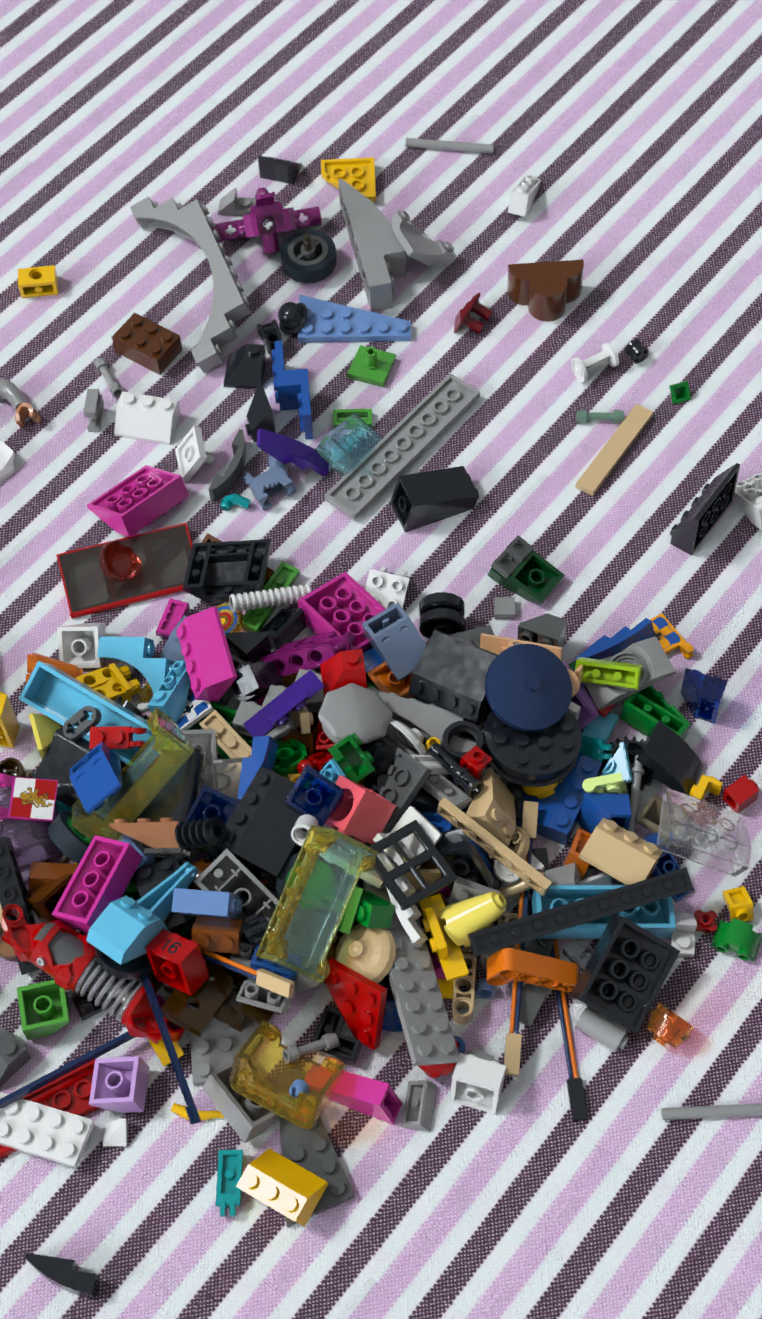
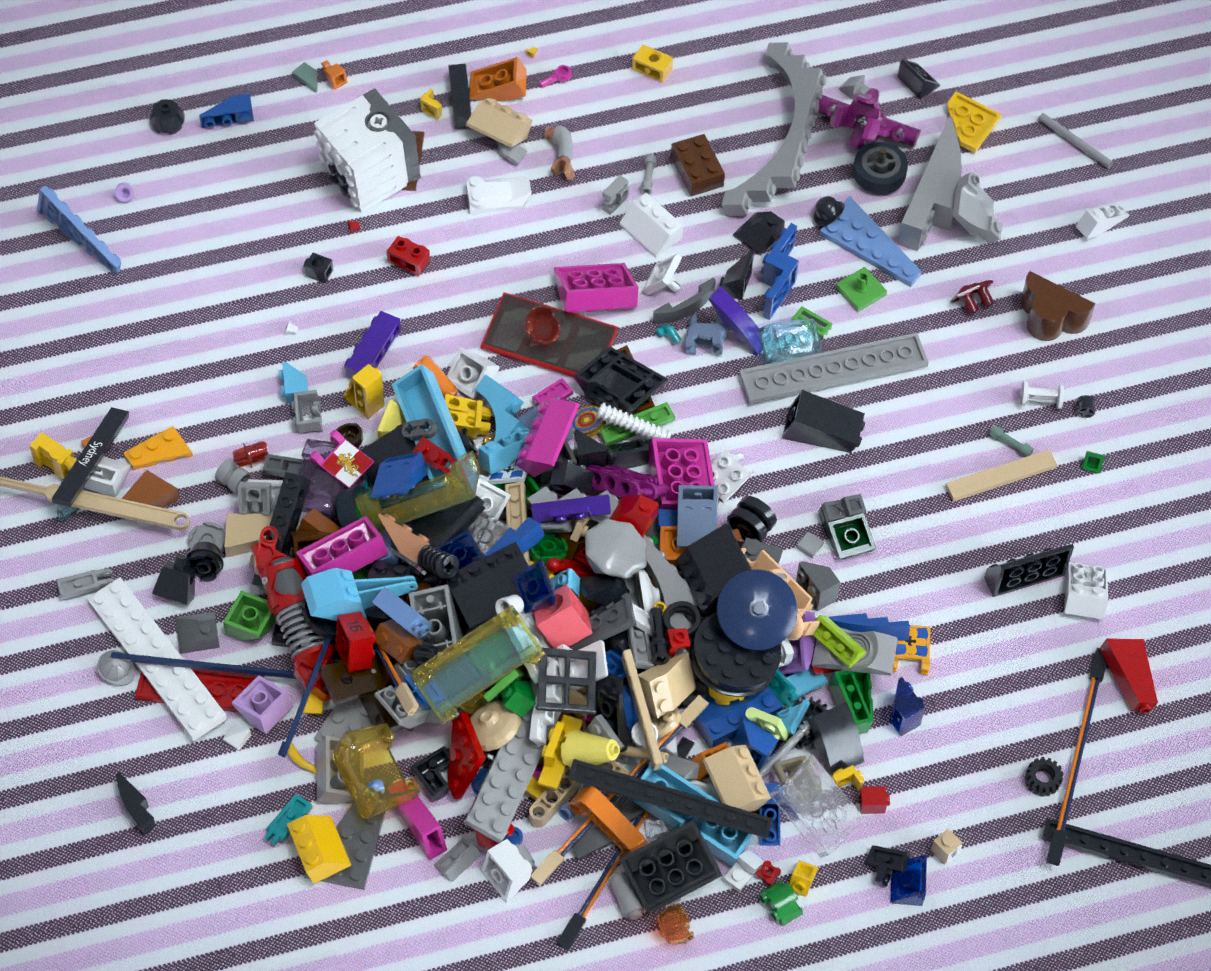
camera: 30 degrees right, 0 degrees up
black piece [257,319,282,355] -> none
light grey bar [282,1033,339,1064] -> none
green cylinder [328,733,375,783] -> none

